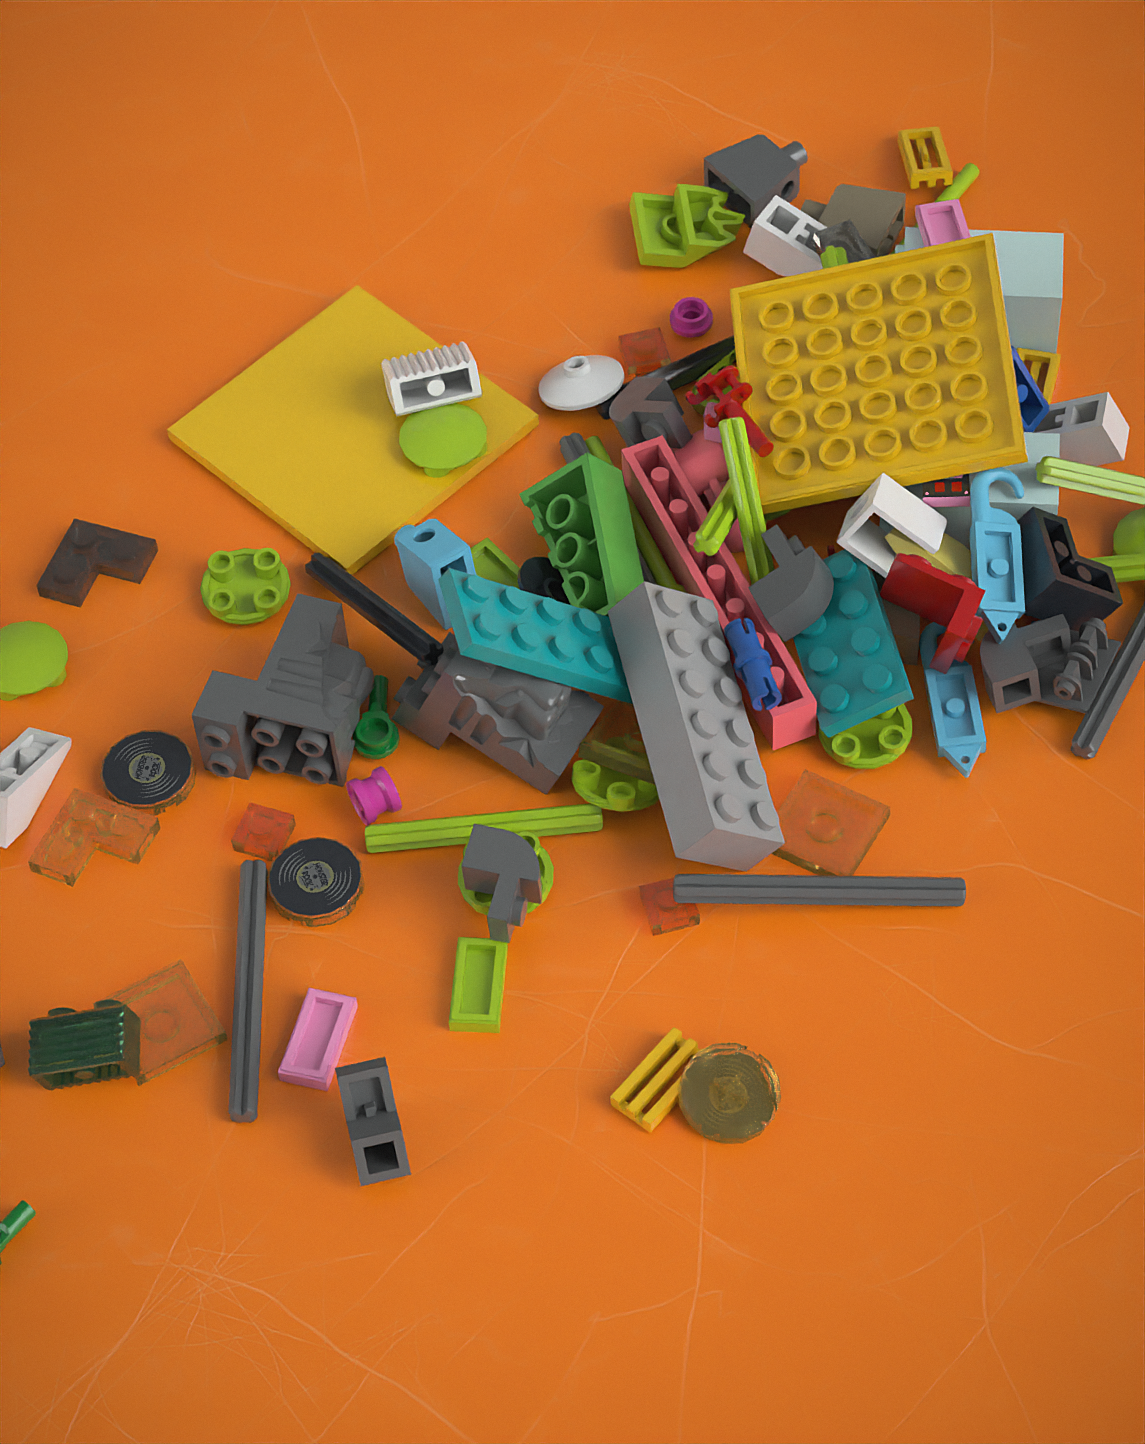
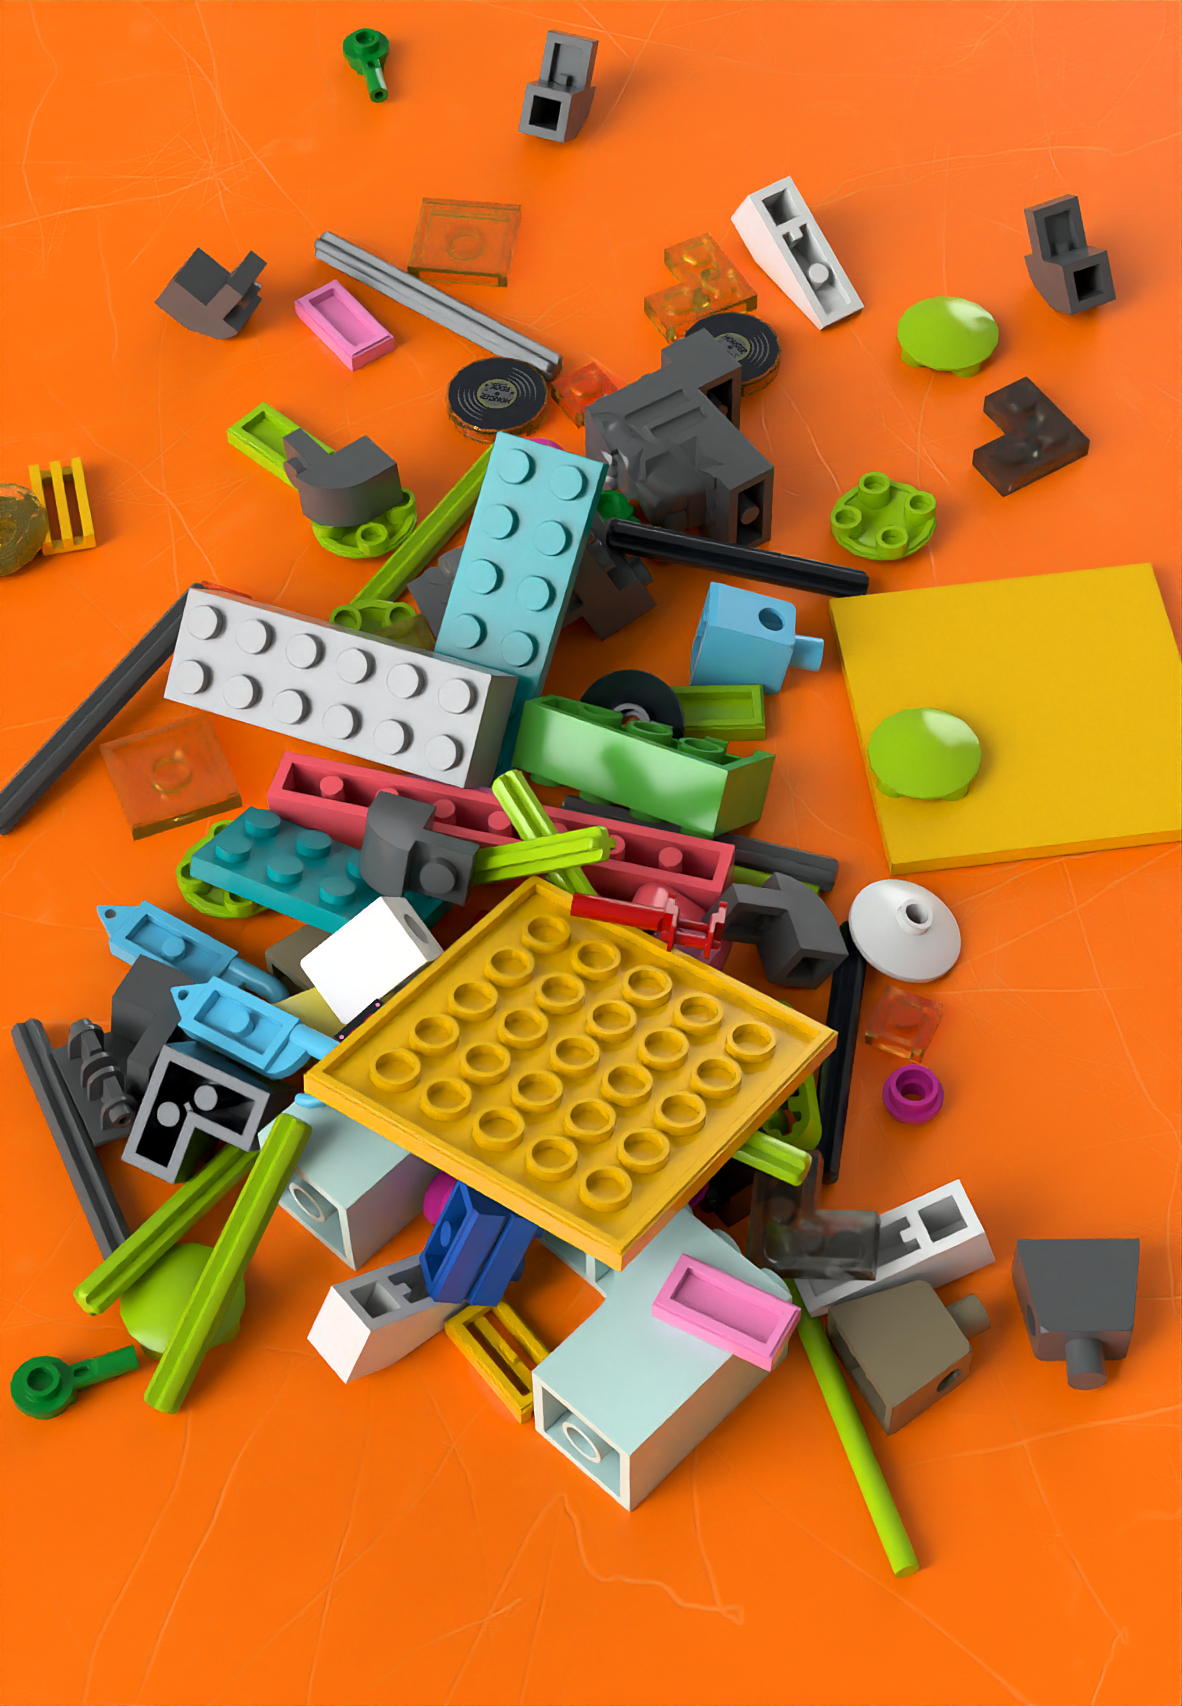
camera: 125 degrees right, 0 degrees up
clear green brick [28,1000,140,1090] -> none
white brick [381,341,482,417] -> none
lime plate [629,184,745,268] -> none
blue pin [724,618,782,711] -> none
red bracket [880,553,986,674] -> none
yellow tile [898,127,953,189] -> none

